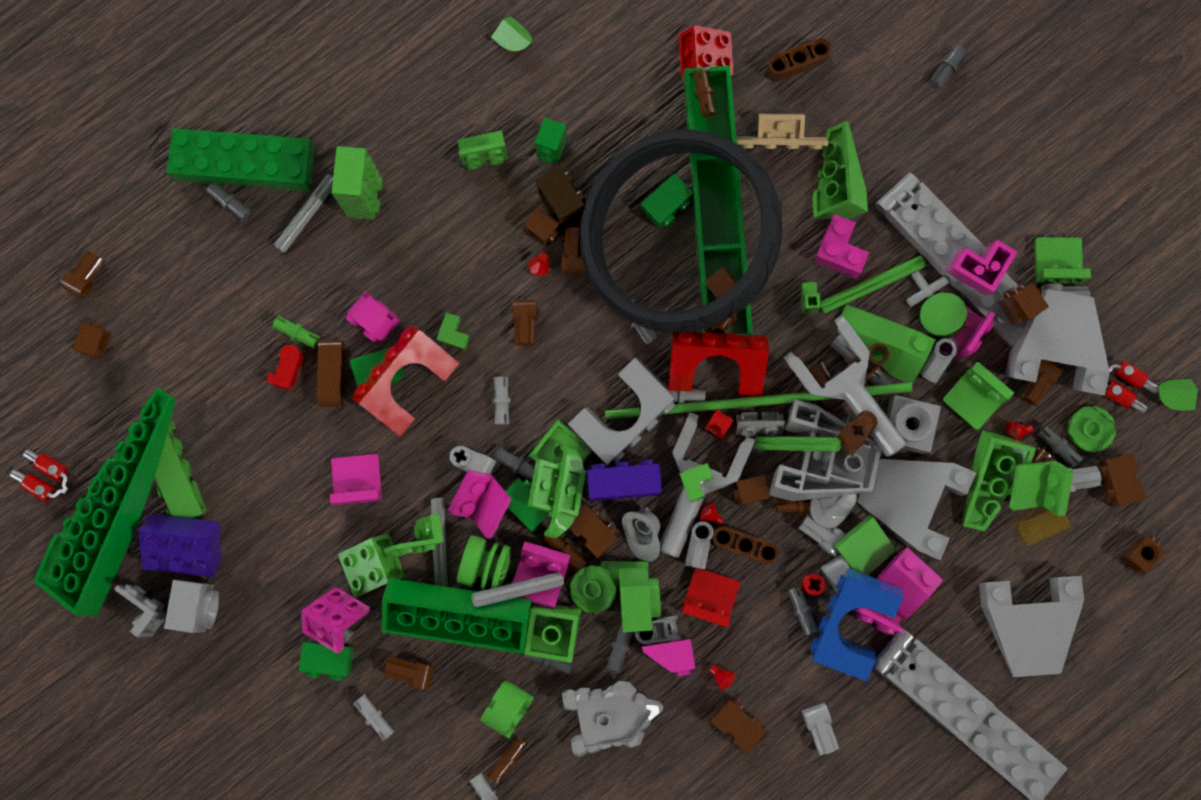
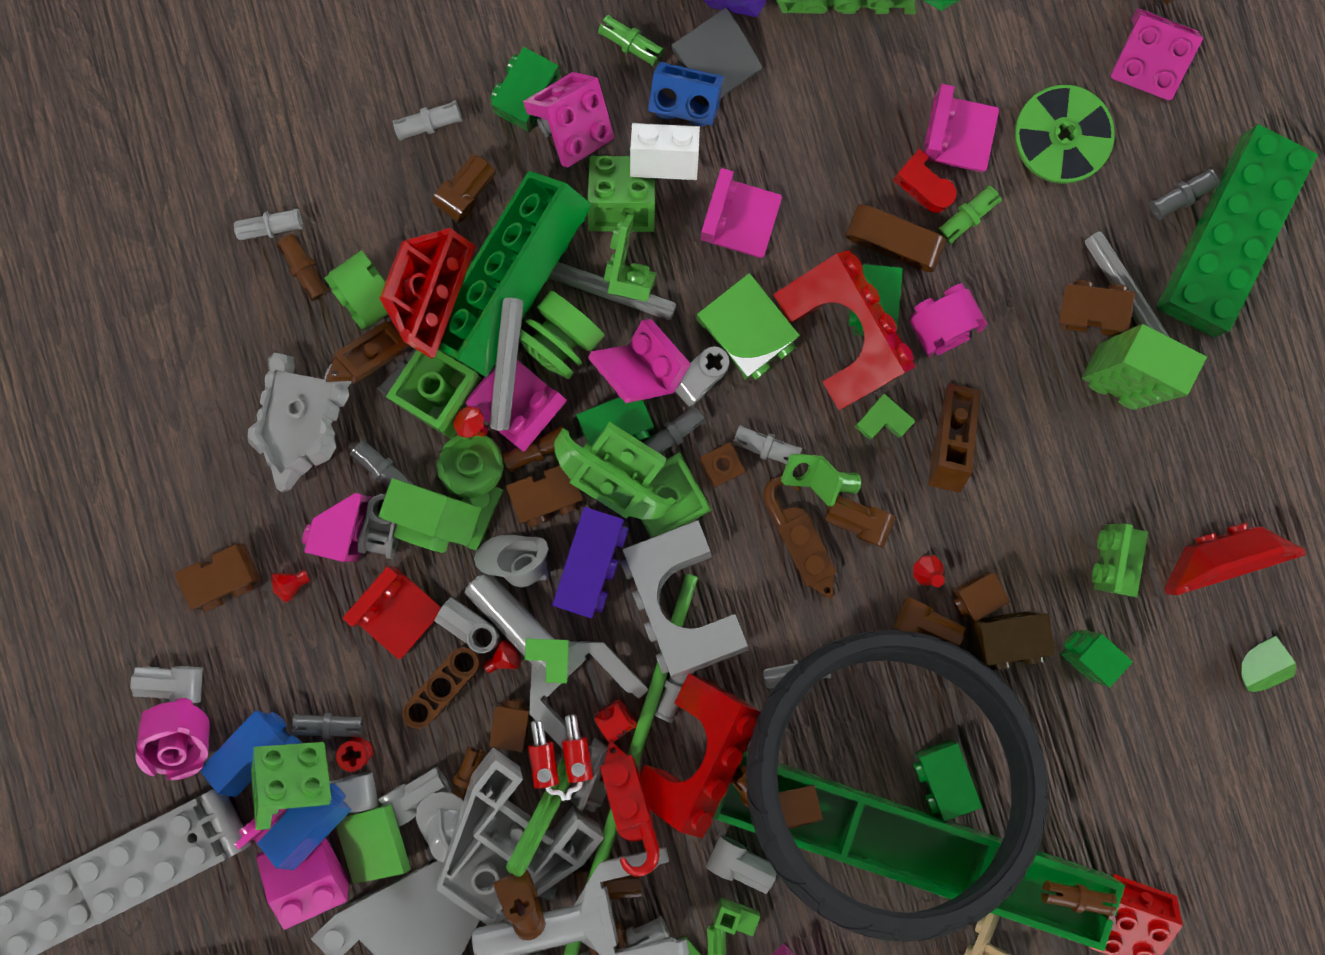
camera: 110 degrees right, 5 degrees up
none -> dark pink brick [135,698,210,780]
none -> bright green bracket [251,742,331,830]
none -> reddish brown plate [326,320,410,384]
none -> red wedge [379,228,476,359]
none -> red rock [453,406,488,438]
none -> red piece [528,714,594,801]
none -> bright green pin [598,15,665,67]
none -> red plate [599,742,660,877]
none -> white slope [630,123,700,180]
none -> blue brick [648,62,724,126]
none -> dark grey slope [672,8,762,105]
none -> bright green panel [696,273,800,381]
none -> reddish brown brick [699,442,745,488]
none -> light grey piece [706,835,777,894]
none -> reddish brown plate [763,475,837,599]
none -> bright green bracket [781,453,861,506]
none -> dark pink bracket [923,84,999,172]
none -> reddish brown slope [928,383,980,493]
none -> bright green piece [1015,85,1115,184]
none -> reddish brown brick [1059,280,1136,336]
none -> dark pink bracket [1111,8,1203,100]
none -> red wedge [1164,522,1306,595]

